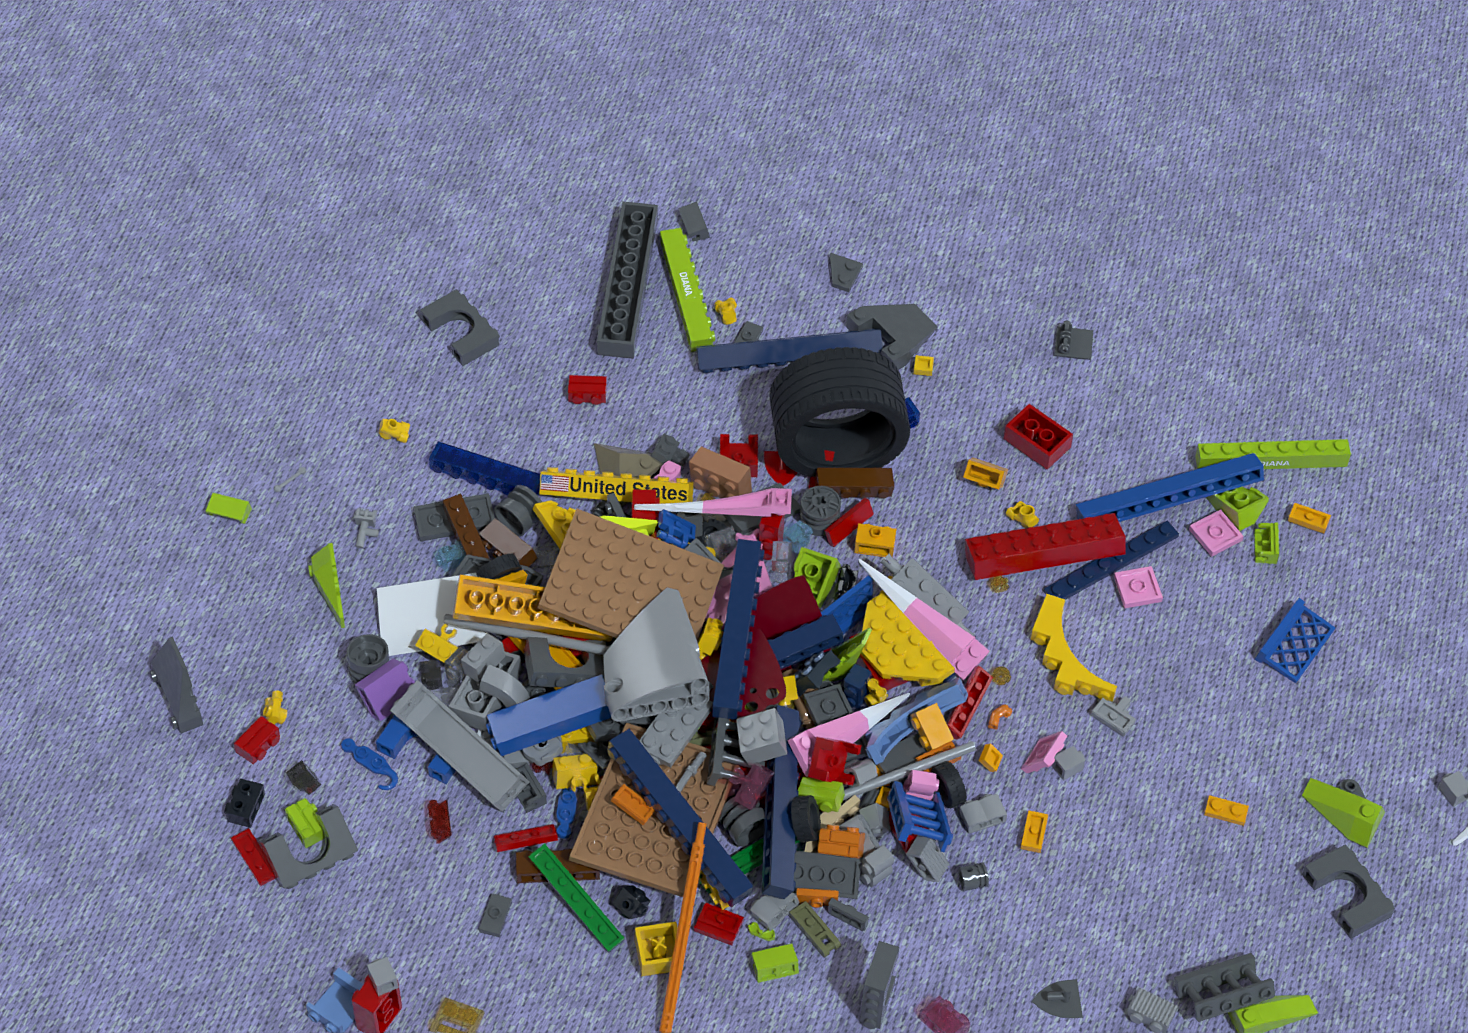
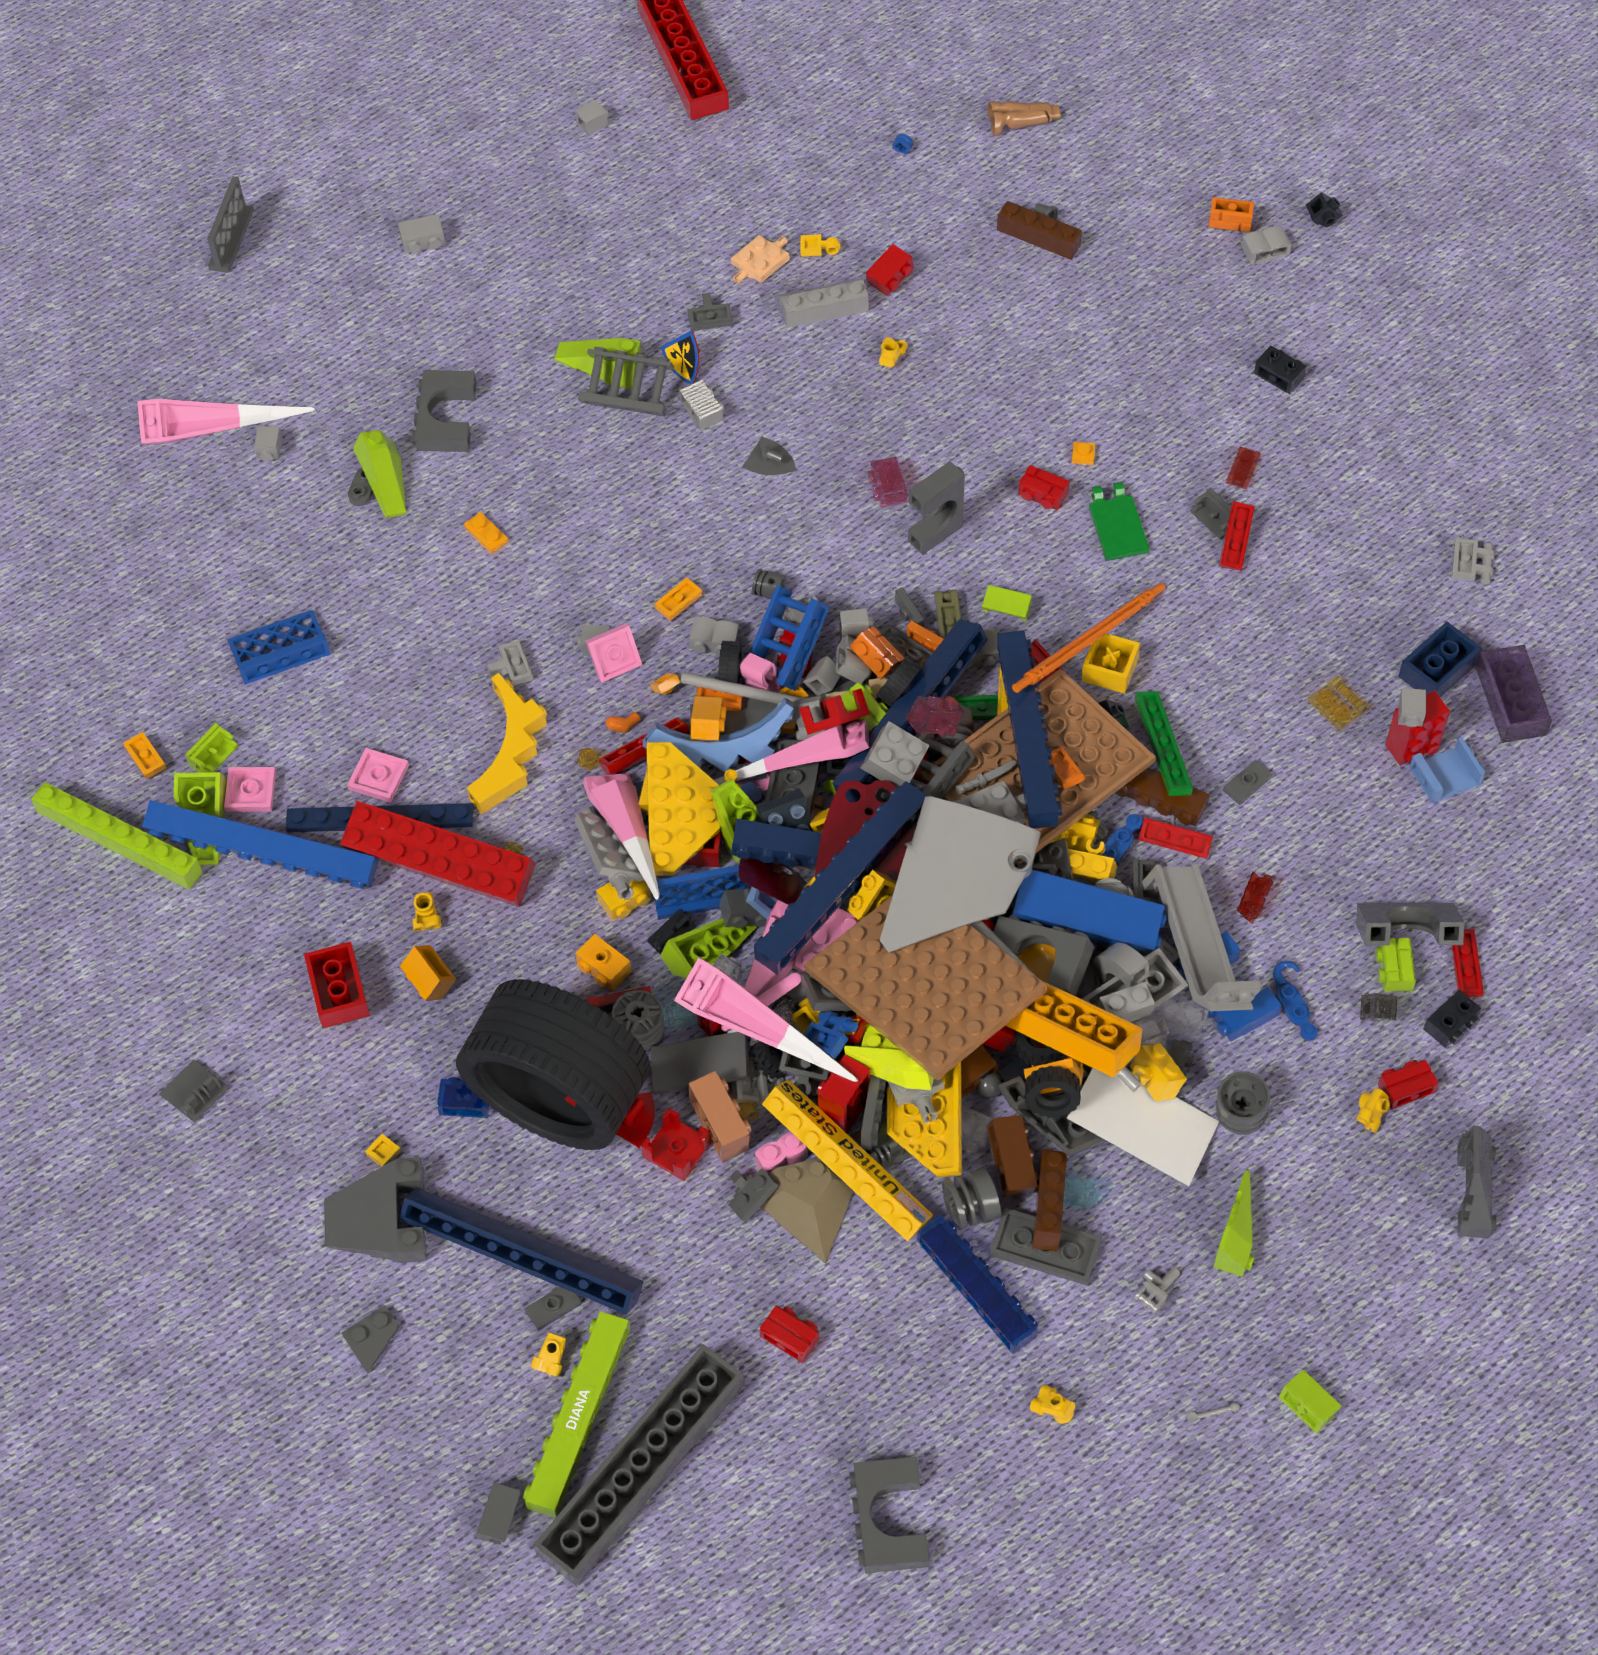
camera: 145 degrees left, 5 degrees up
medium lavender brick [355,658,415,721] -> none

